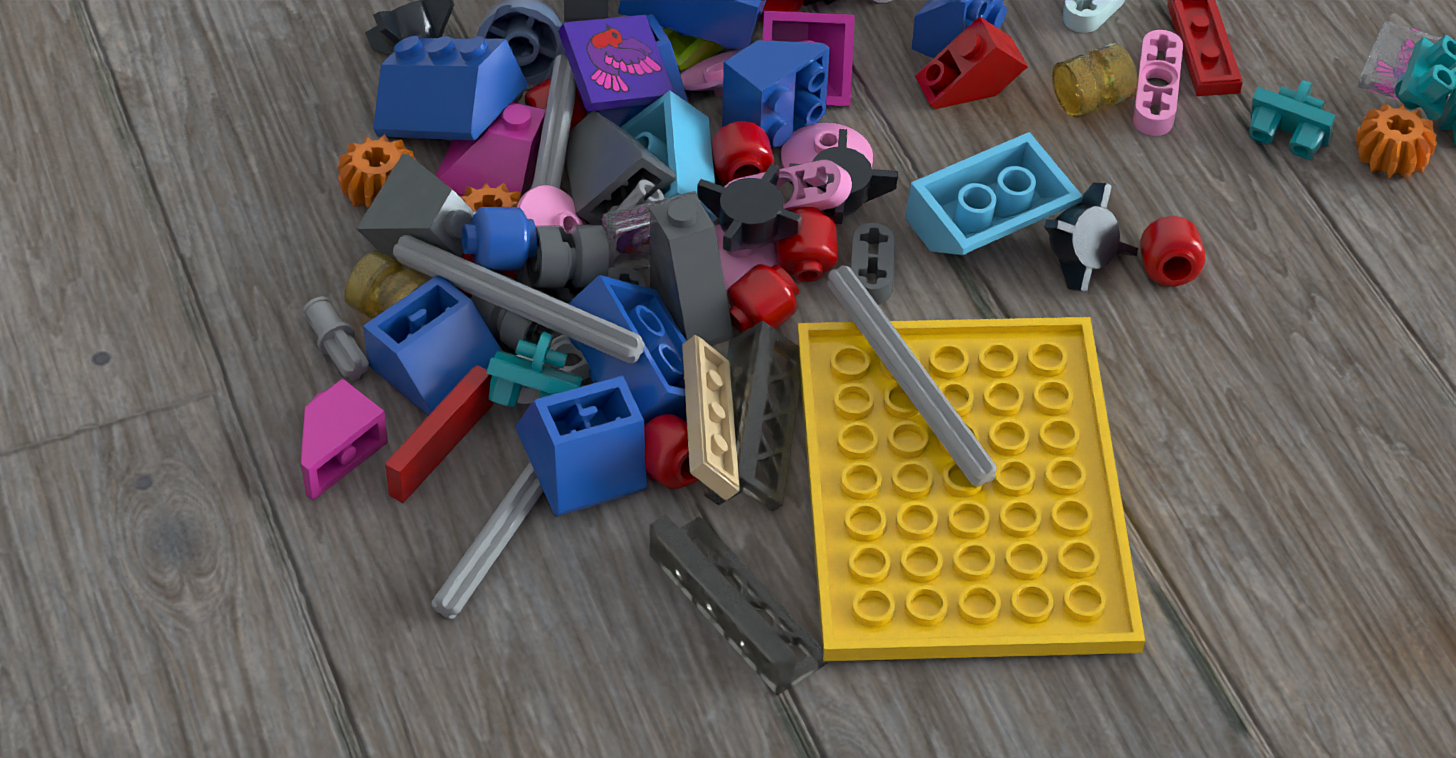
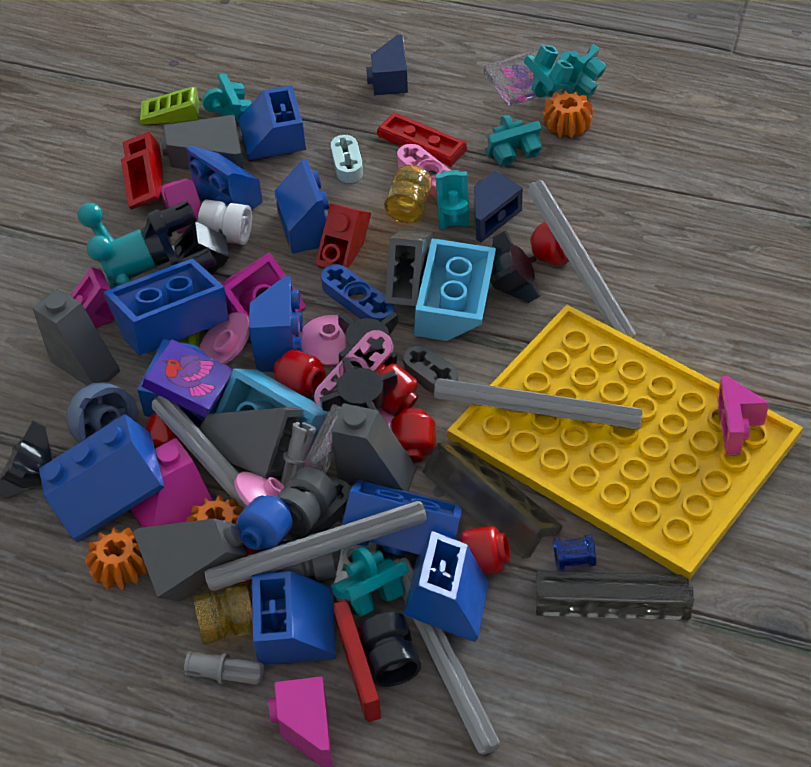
camera: 45 degrees left, 0 degrees up
tan tile [682,335,739,501] -> none
none -> blue beam [321,265,395,322]
none -> black wheel [358,612,421,687]
none -> dark grey slope [385,229,434,306]
none -> teal hips [435,170,470,229]
none -> dark blue slope [474,171,523,243]
none -> light grey axle [528,180,636,339]
none -> clear blue bush [553,534,597,572]
none -> dark pink slope [717,376,769,455]

